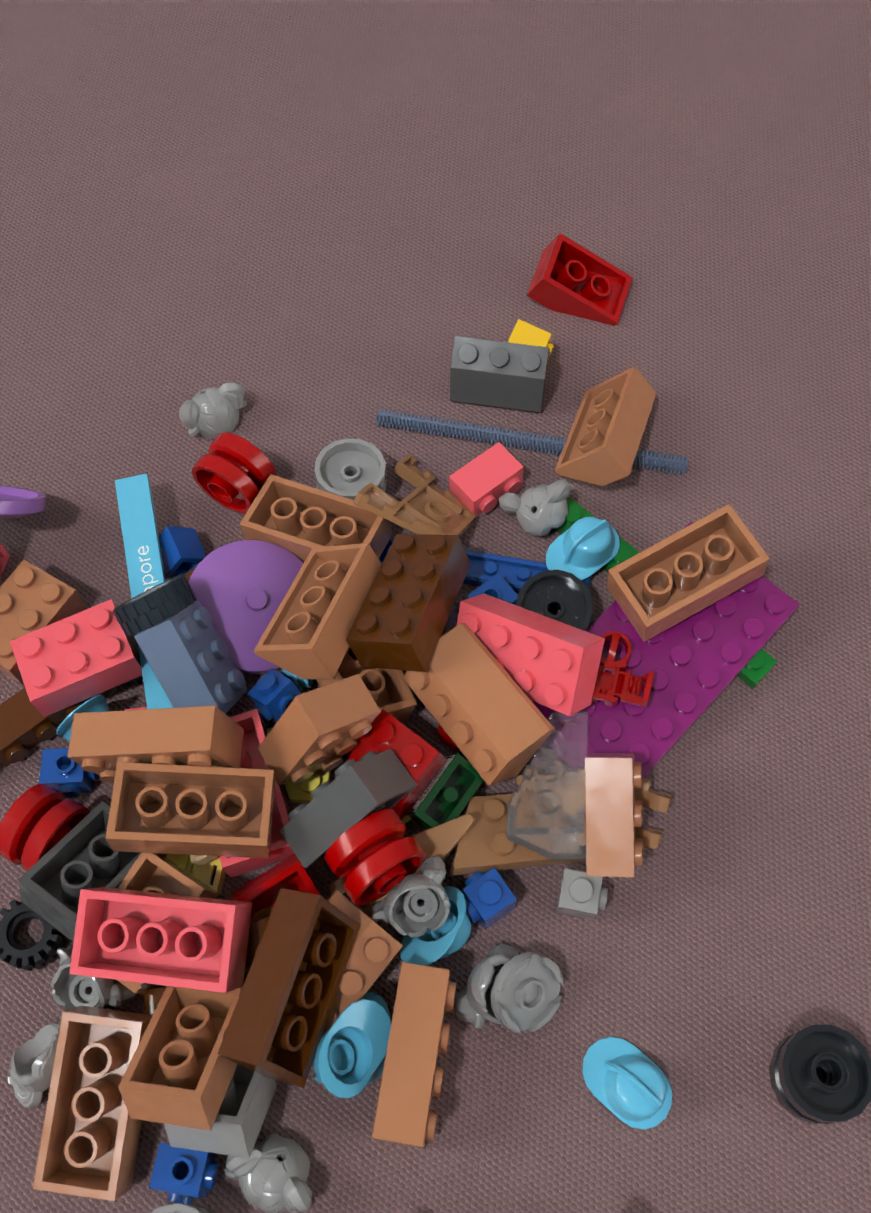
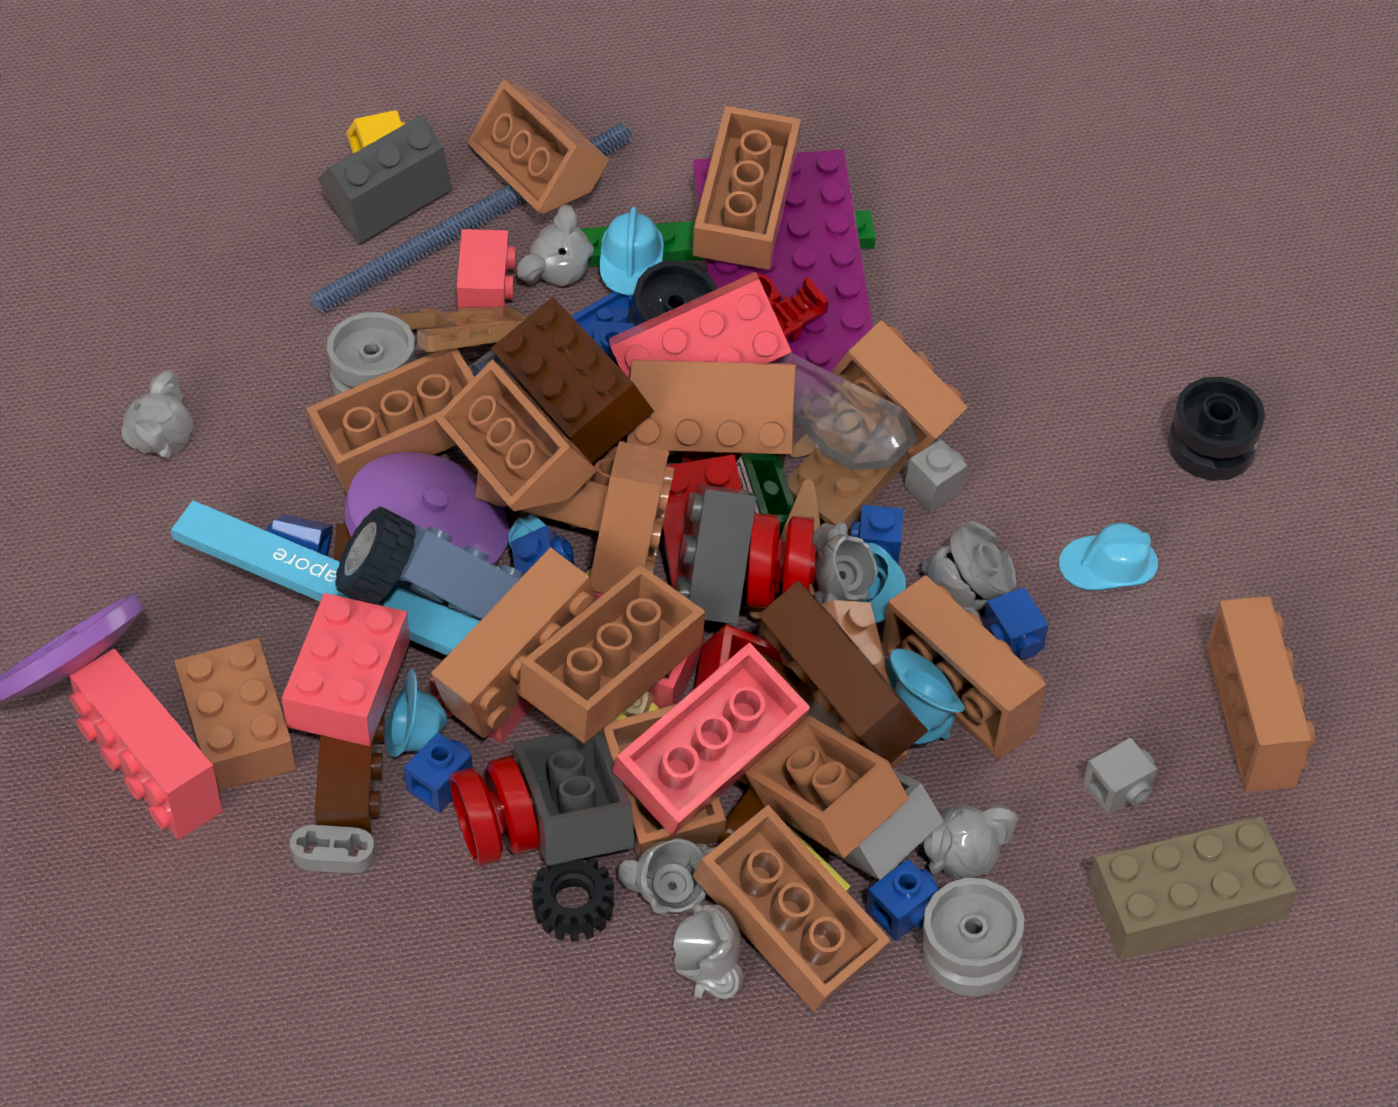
camera: 55 degrees left, 10 degrees down
red wheel [191,432,277,514] -> none
red slope [526,233,633,326] -> none
none -> blue brick [983,587,1048,659]

